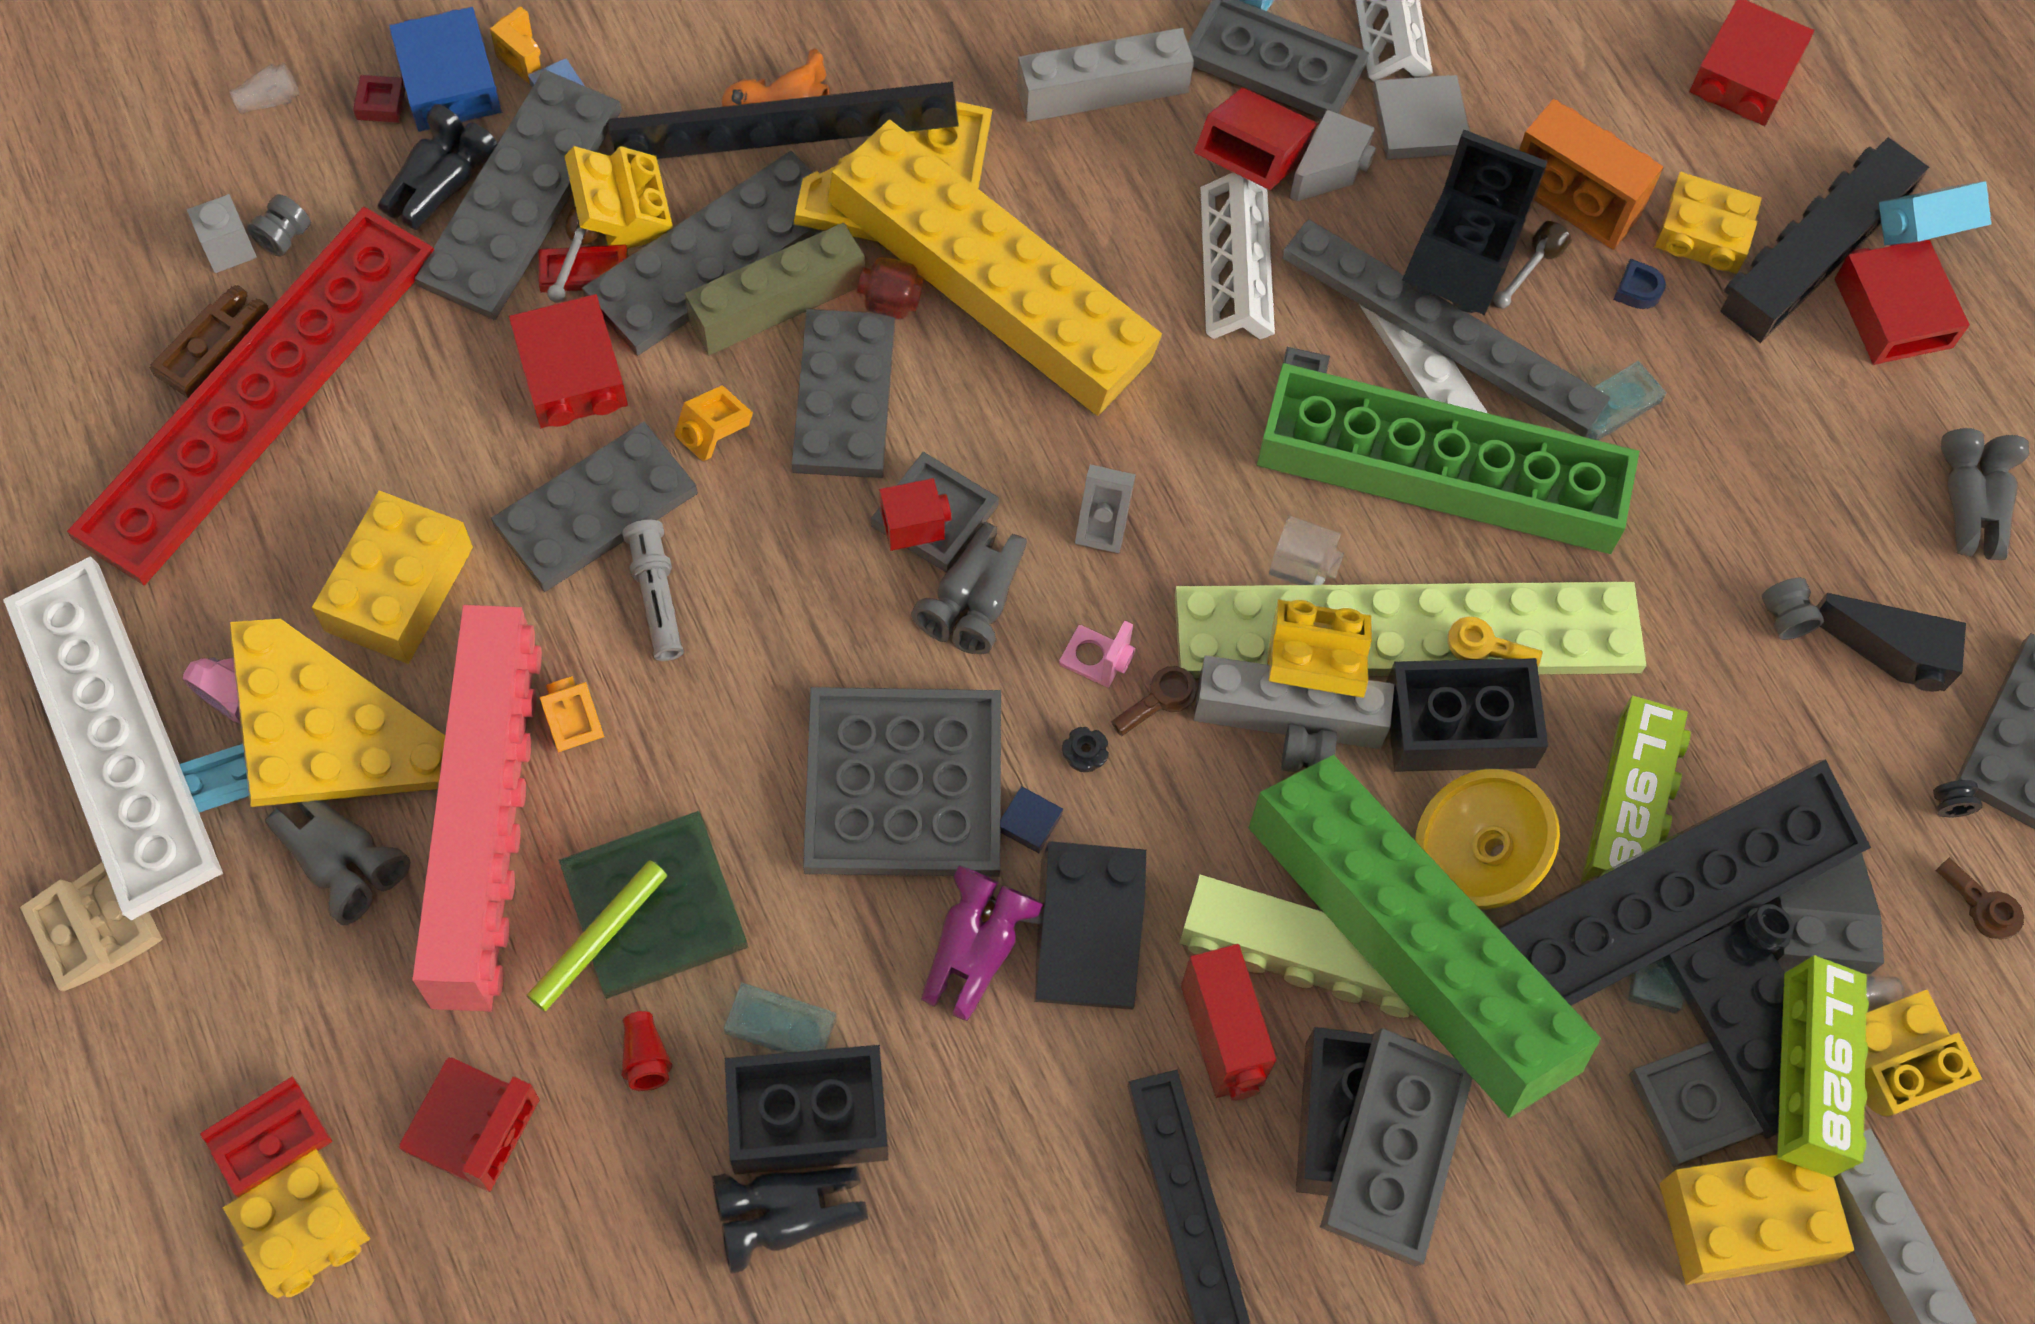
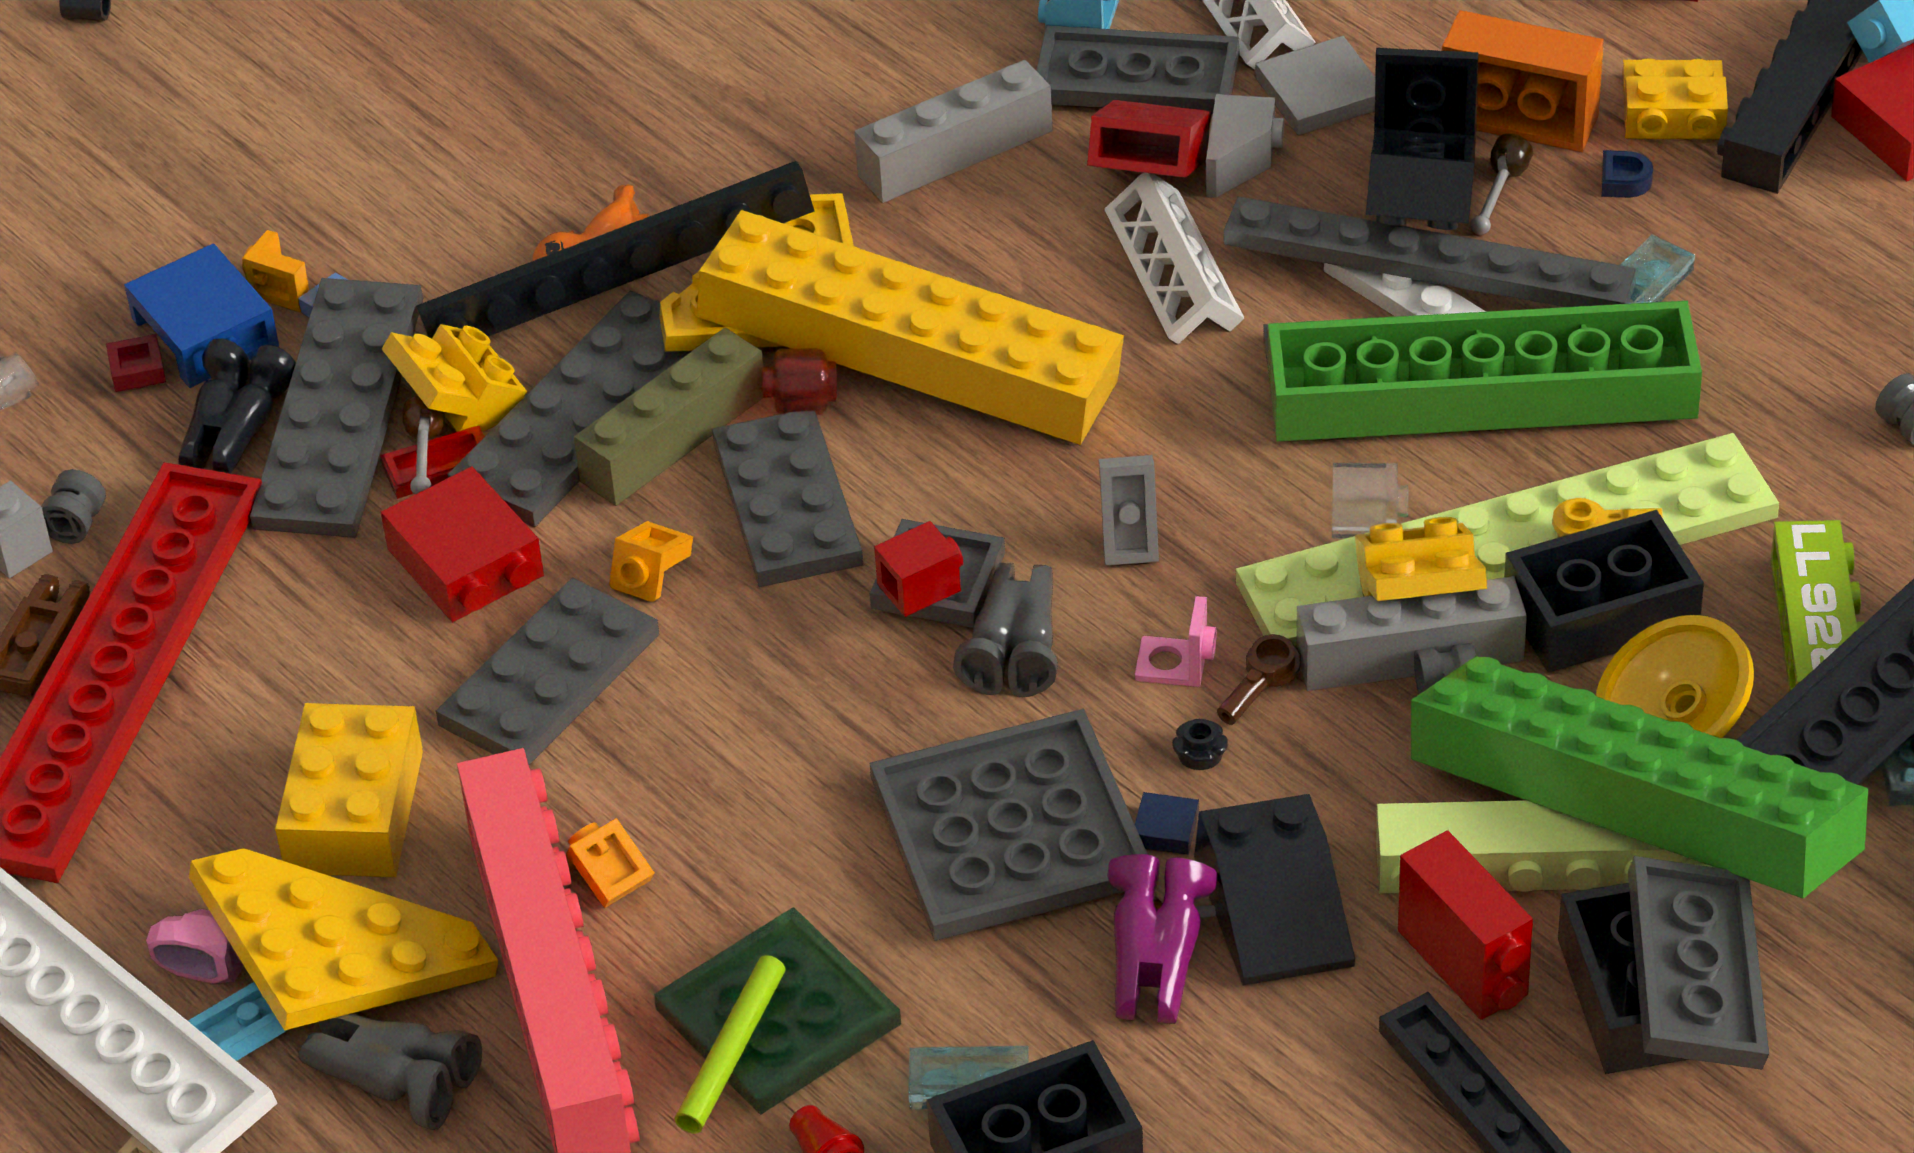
camera: 10 degrees left, 20 degrees down
light grey pin [622,520,684,661] -> none

